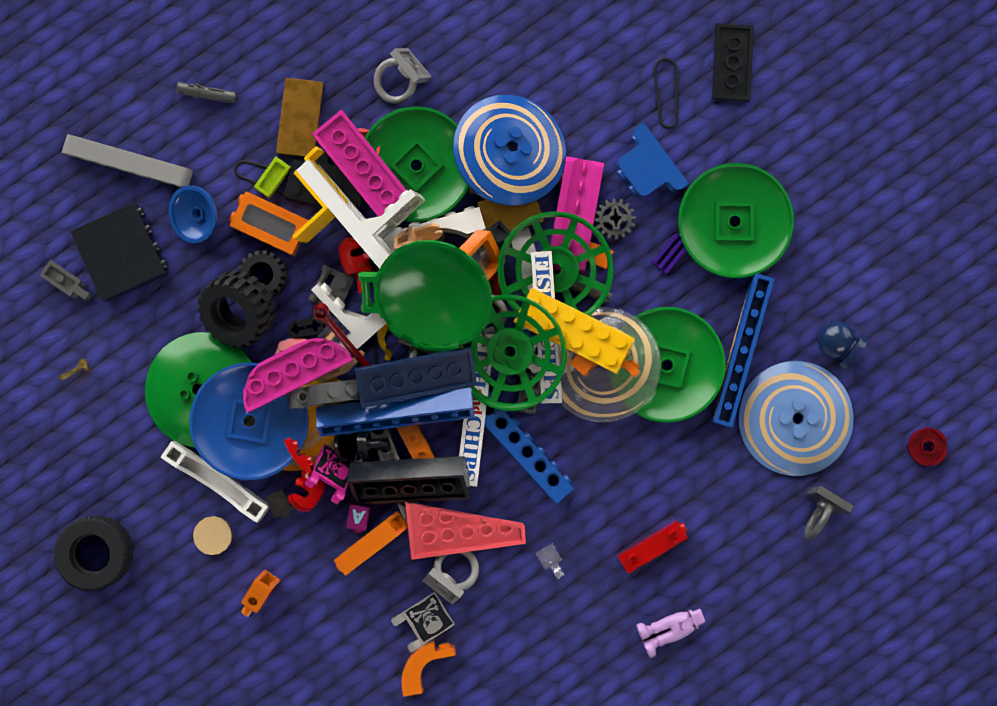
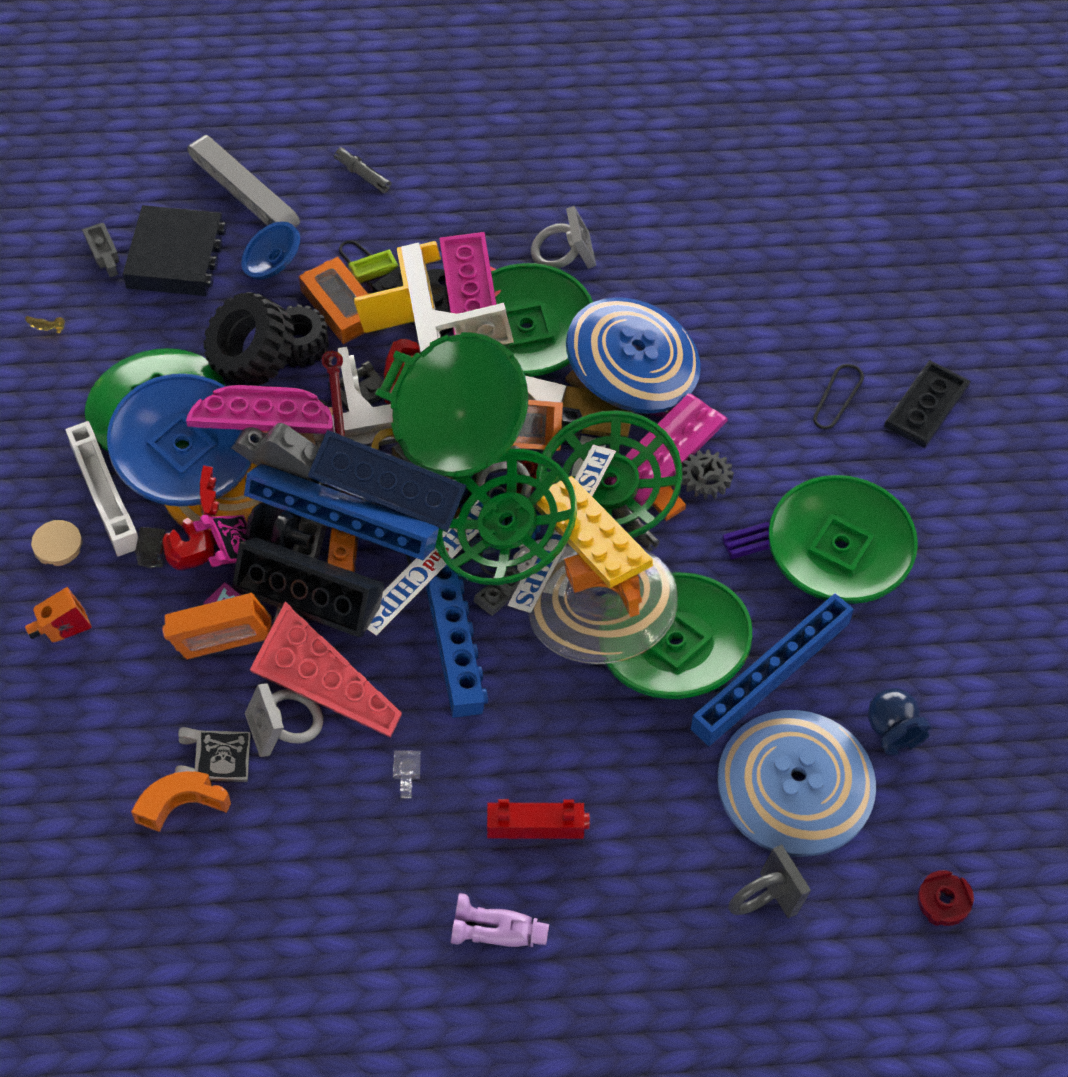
camera: 30 degrees right, 30 degrees down
pearl gold tile [276,78,324,157] -> none
blue brick [616,122,689,198] -> none

